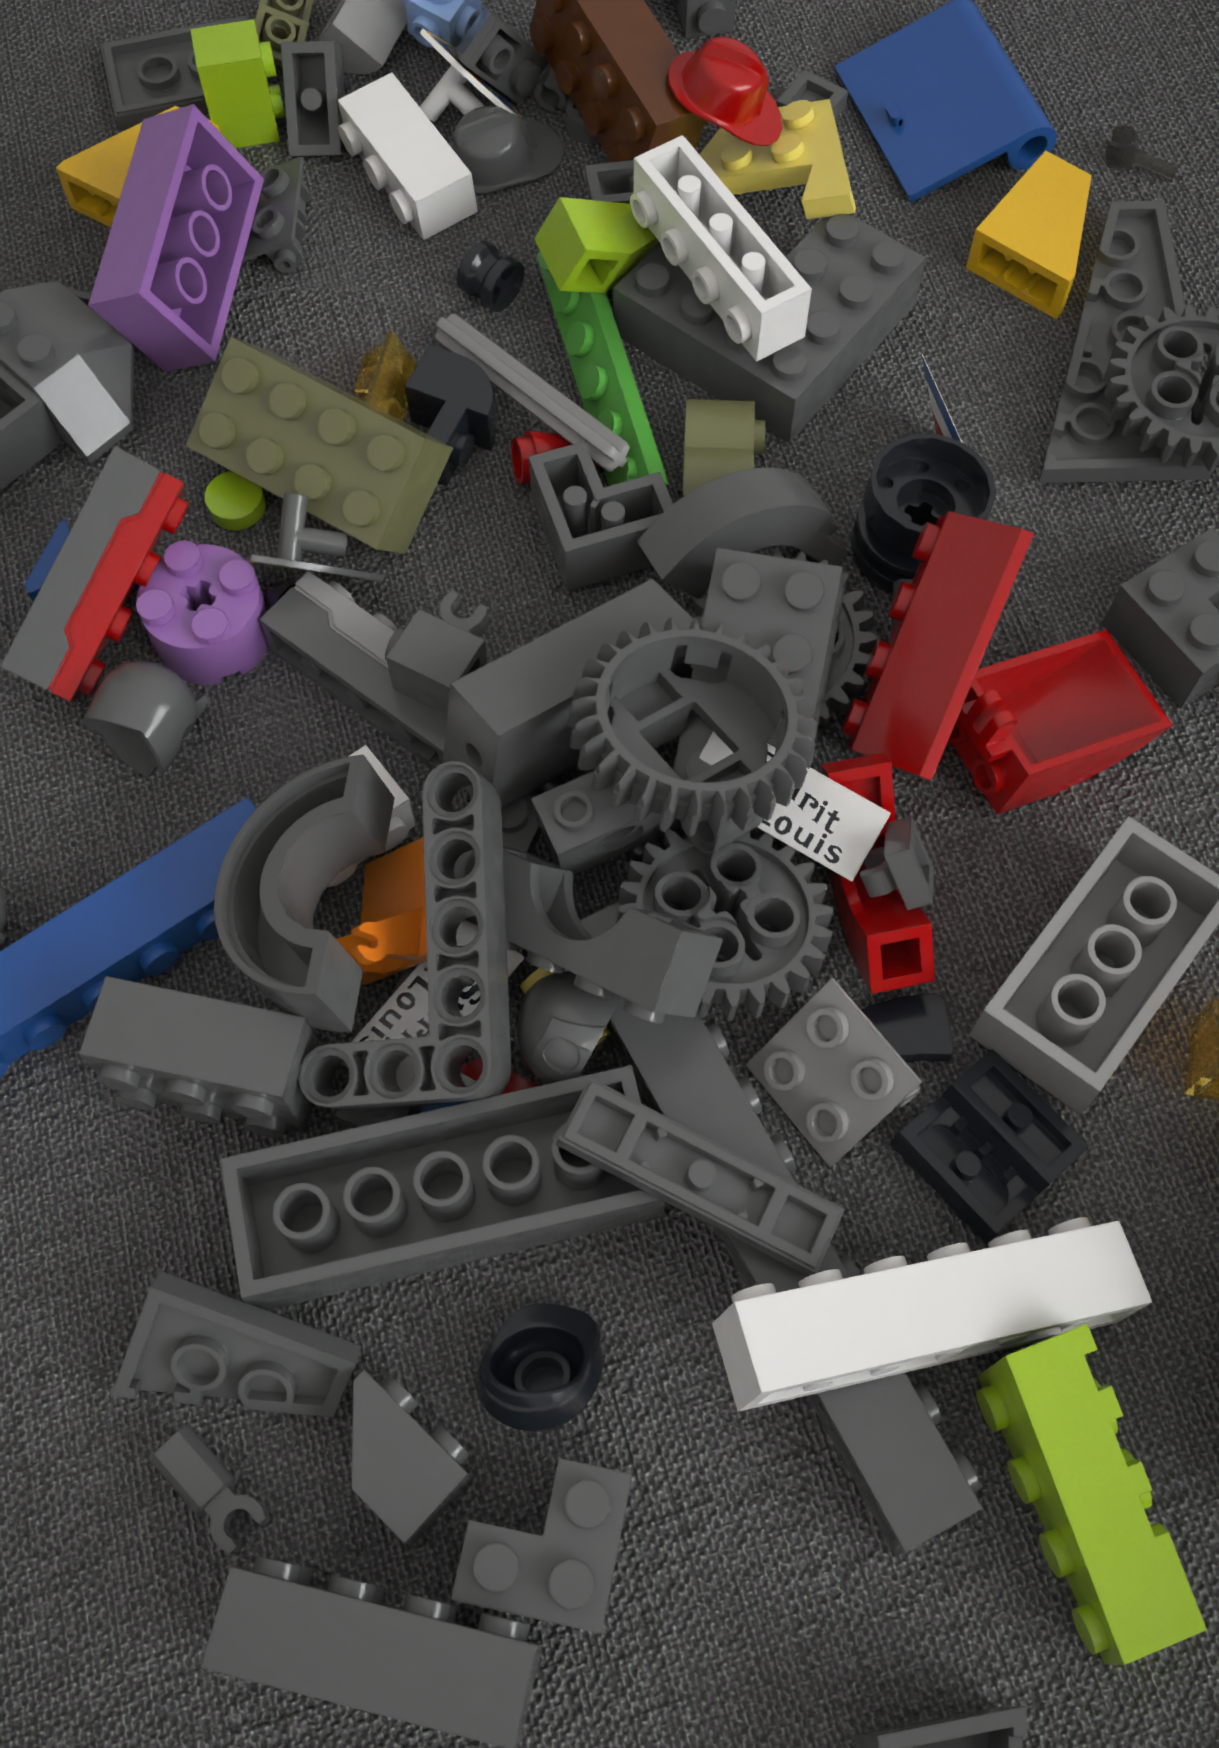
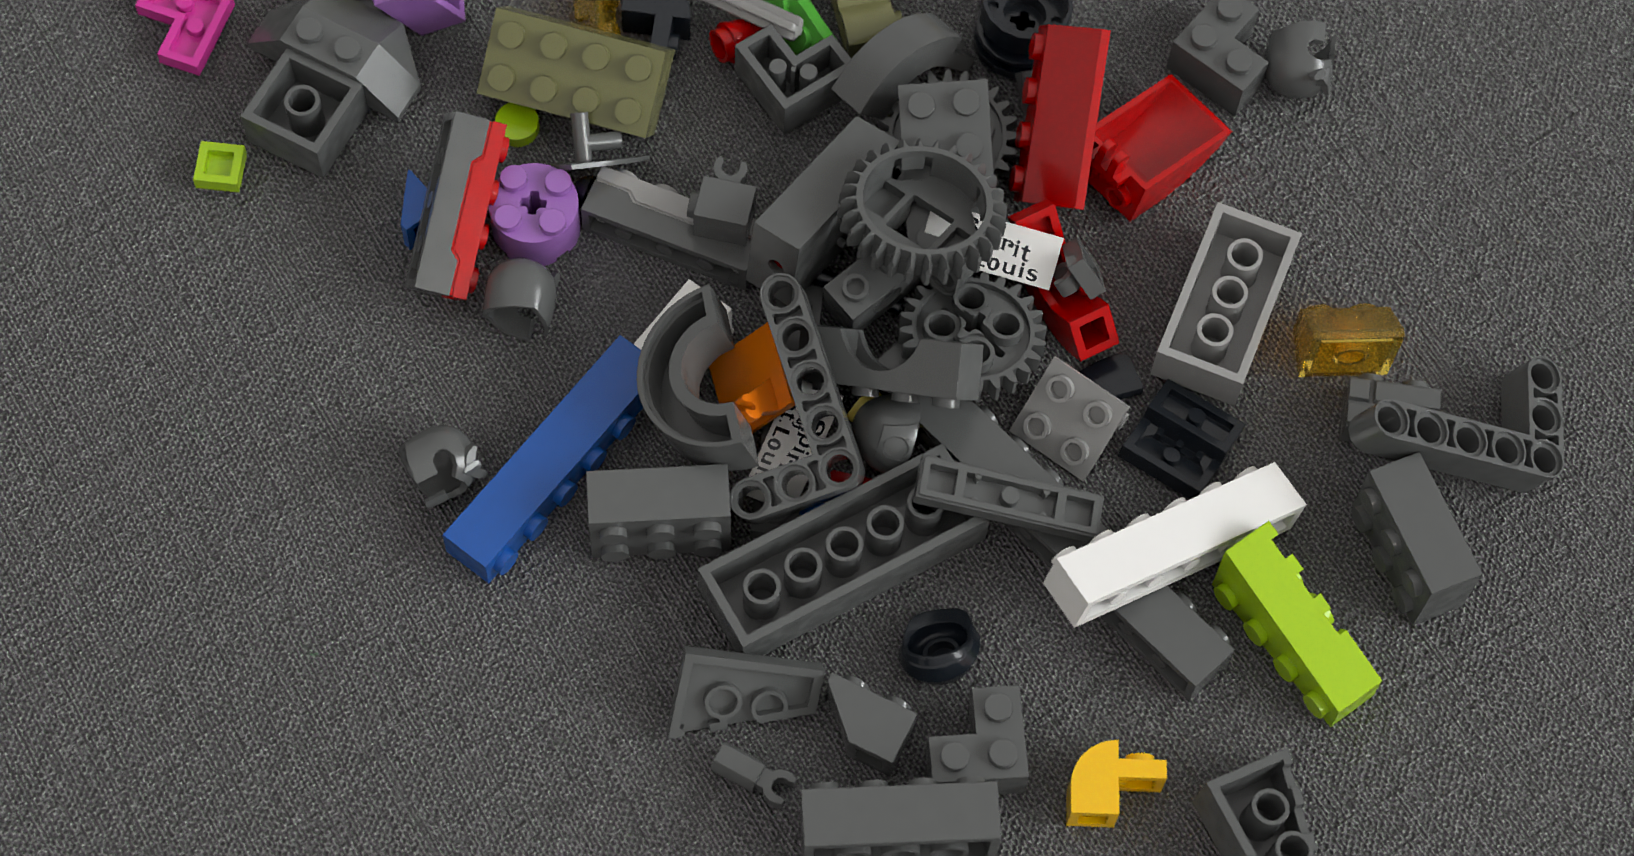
camera: 20 degrees left, 0 degrees up
none -> yellow brick [1066,740,1167,827]

